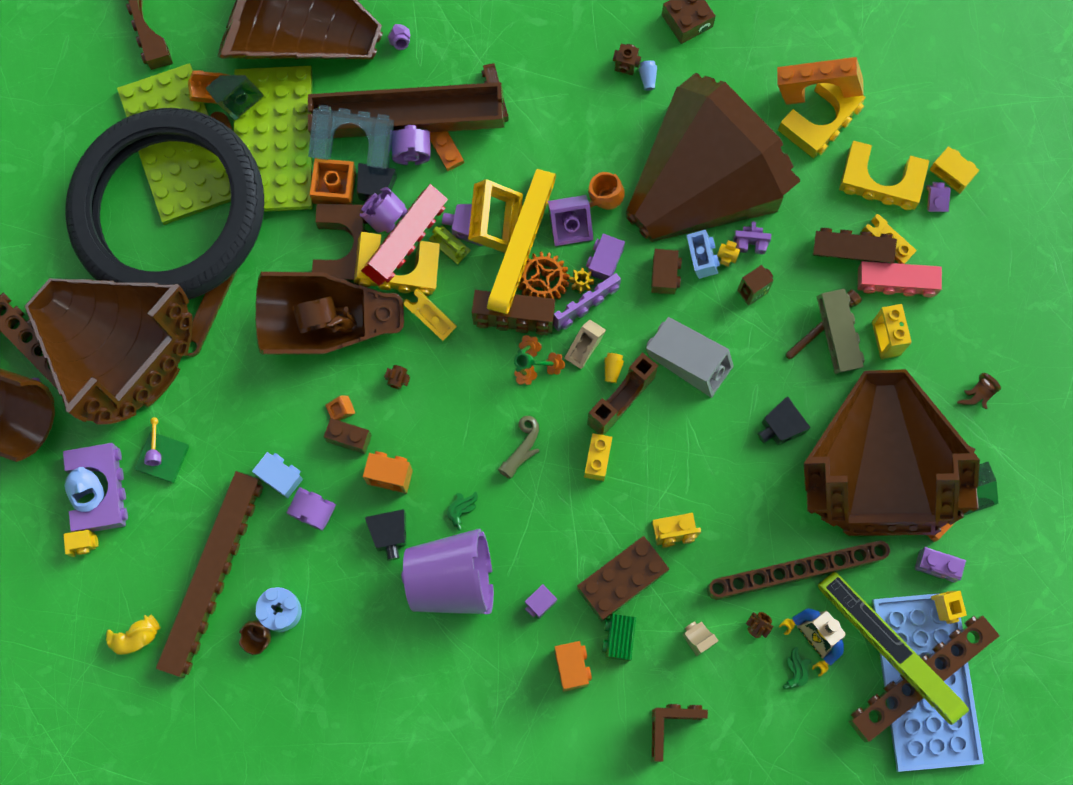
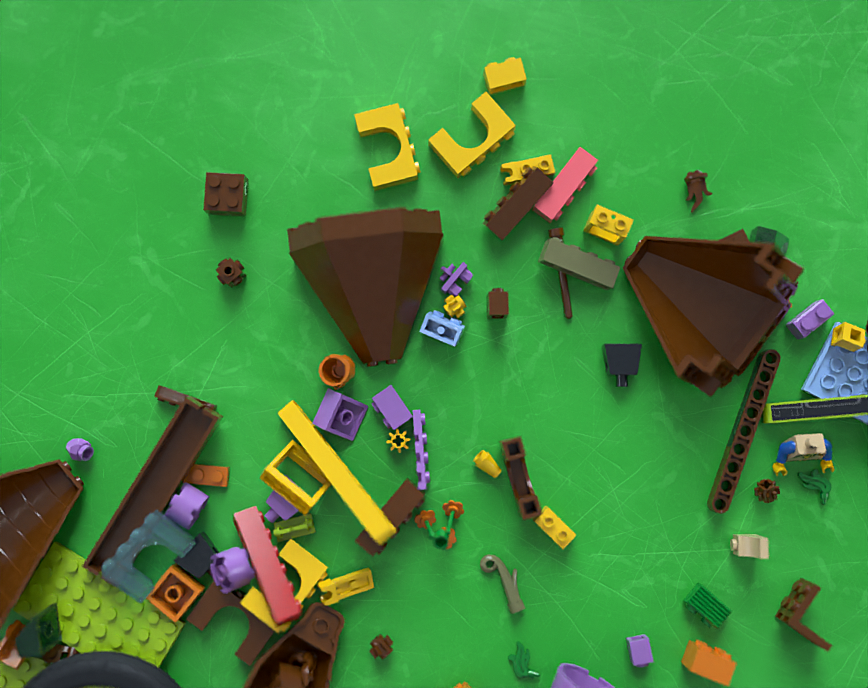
camera: 55 degrees left, 10 degrees up
orange gear [518,252,570,299] -> none
tan arch [564,320,606,369] -> none
reddish brown brick [577,536,669,622] -> none
light blue cone [638,61,657,91] -> none
light grey slope [646,317,734,398] -> none
reddish brown brick [651,249,682,295] -> none
yellow bracket [652,513,701,547] -> none
orange arch [777,57,864,105] -> none
medium lavender bracket [926,182,951,212] -> none

